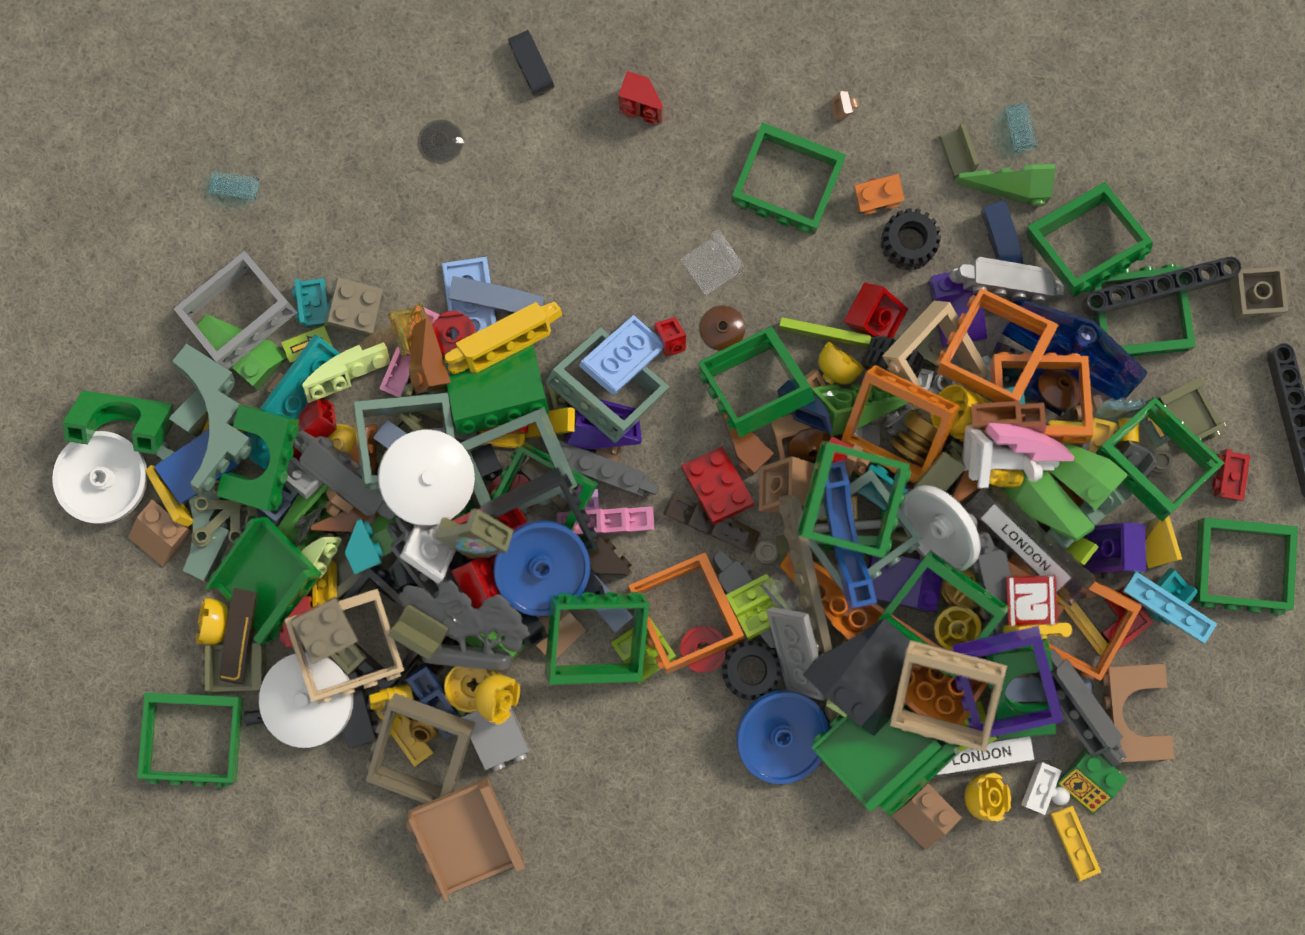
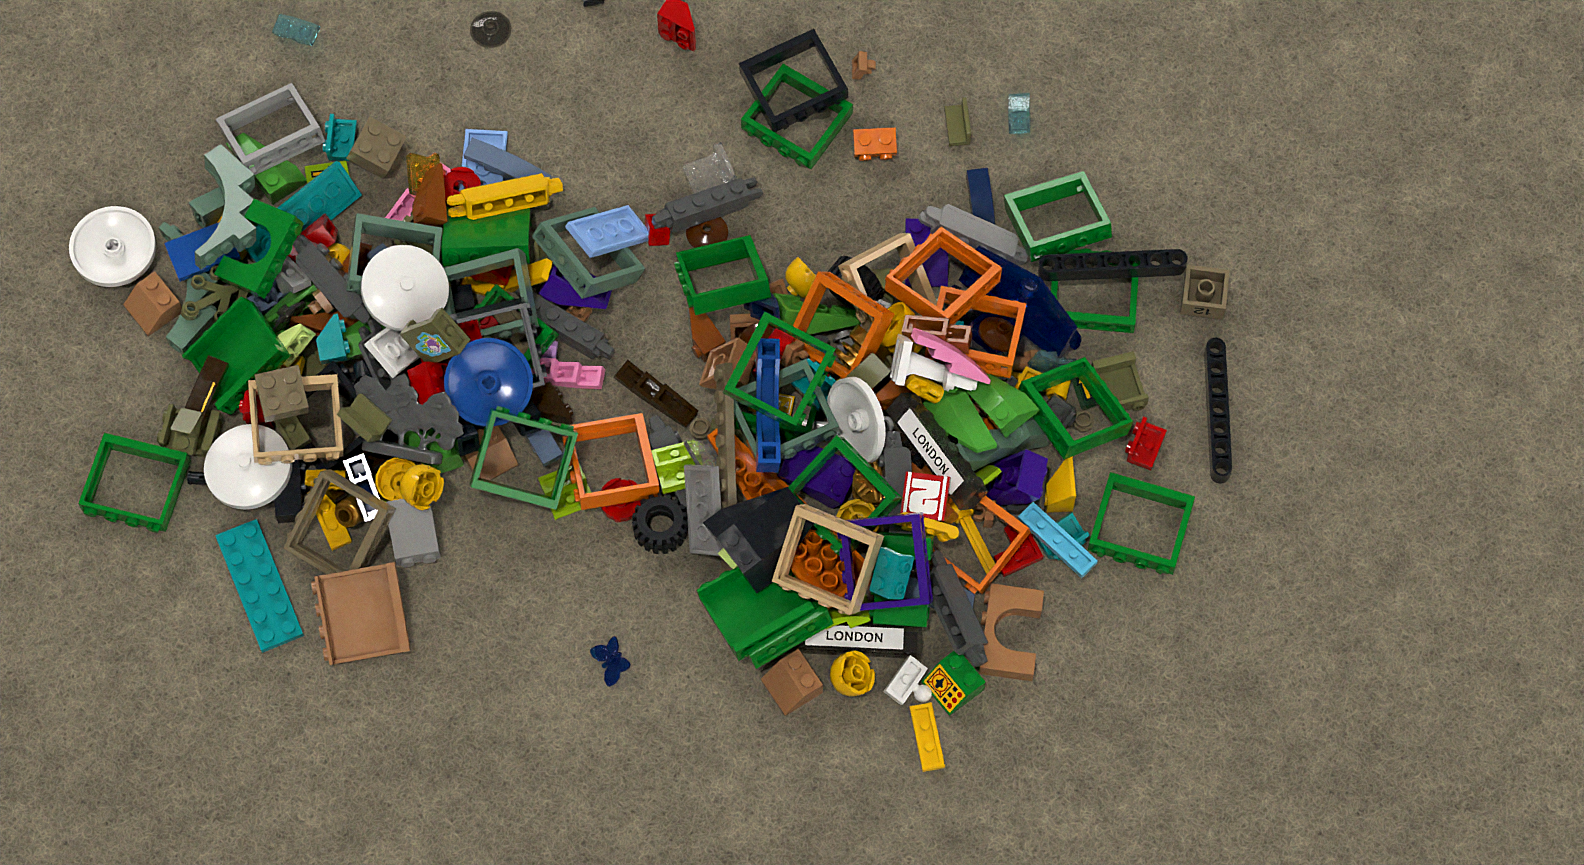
camera: 10 degrees right, 15 degrees down
green arch [63,390,173,454] -> none
yellow tile [145,465,194,527] -> none
yellow cylinder [196,597,229,645] -> none
yellowish green slope [302,342,390,403] -> none
red plate [681,447,755,525] -> none
blue dish [736,690,829,784] -> none
lime tile [778,317,871,348] -> none
red slope [843,282,908,339] -> none
black tyre [881,208,941,270] -> none
bright green wedge [956,164,1055,207] -> none
none -> olive slope [170,408,203,455]
none -> teal plate [215,519,304,653]
none -> clear blue piece [590,636,631,687]
none -> dark grey hinge [652,177,764,232]
none -> black window [739,28,848,132]
none -> teal bracket [869,547,914,599]

